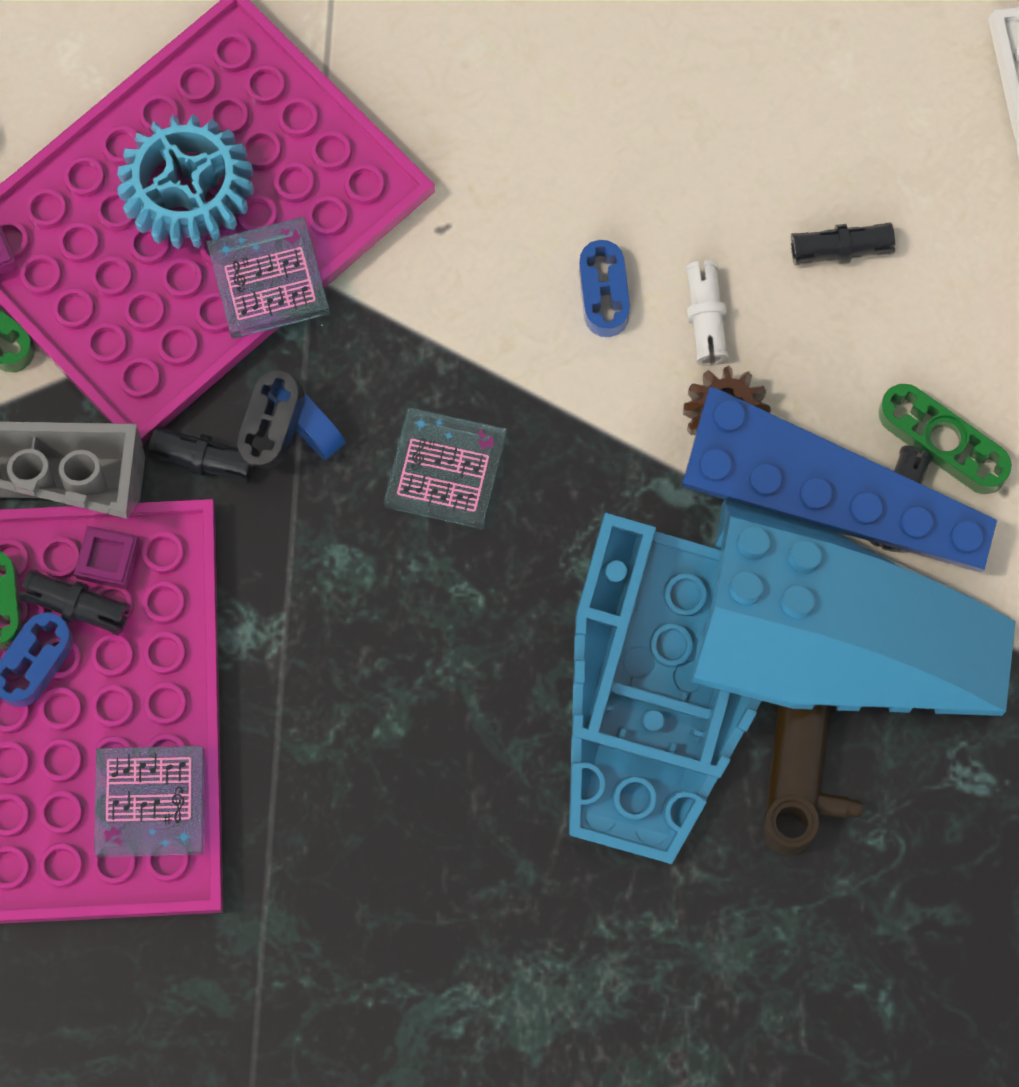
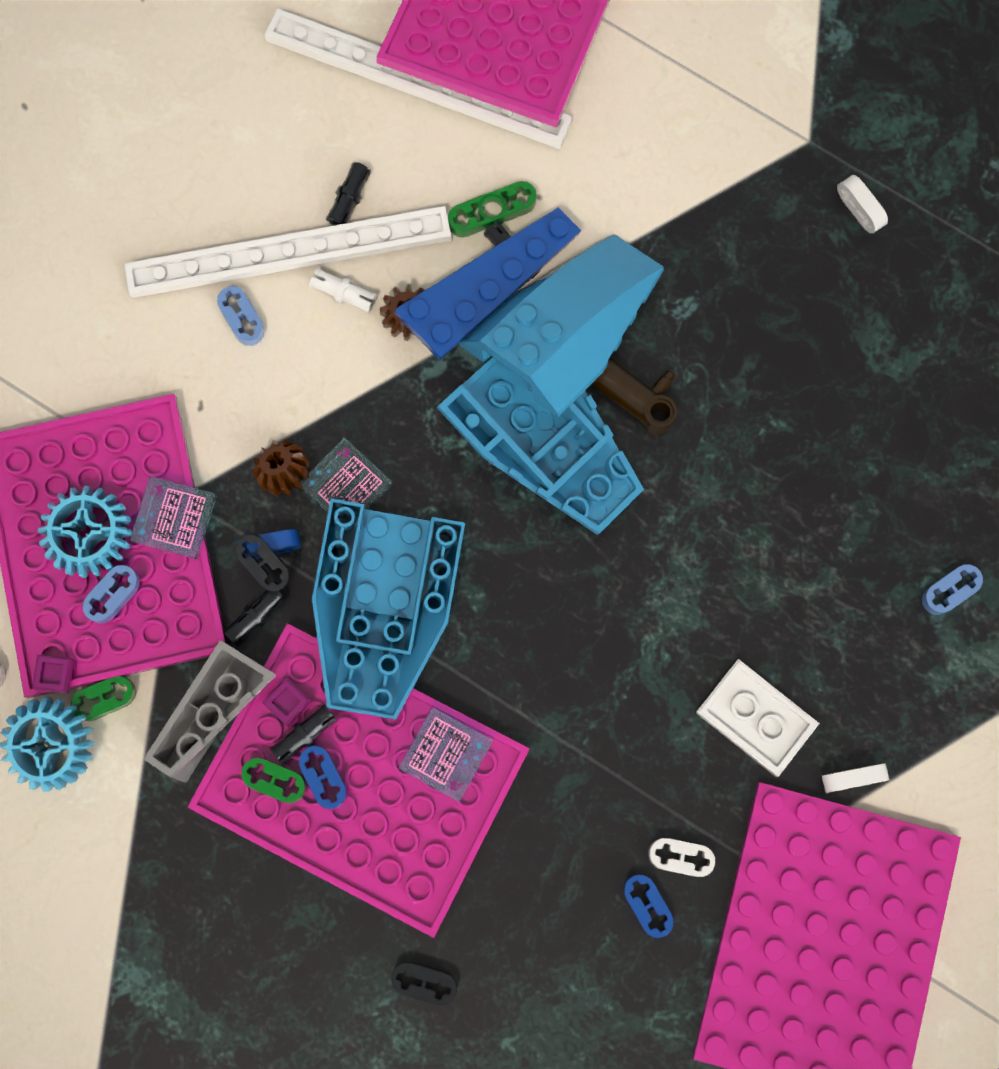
camera: 65 degrees left, 5 degrees up
blue beam [579,240,630,337] -> none
none -> medium blue beam [82,565,140,624]
none -> white plate [124,206,451,298]
none -> medium blue beam [217,286,264,346]
none -> reddish brown gear [252,439,311,498]
none -> dark azure wedge [312,498,465,720]

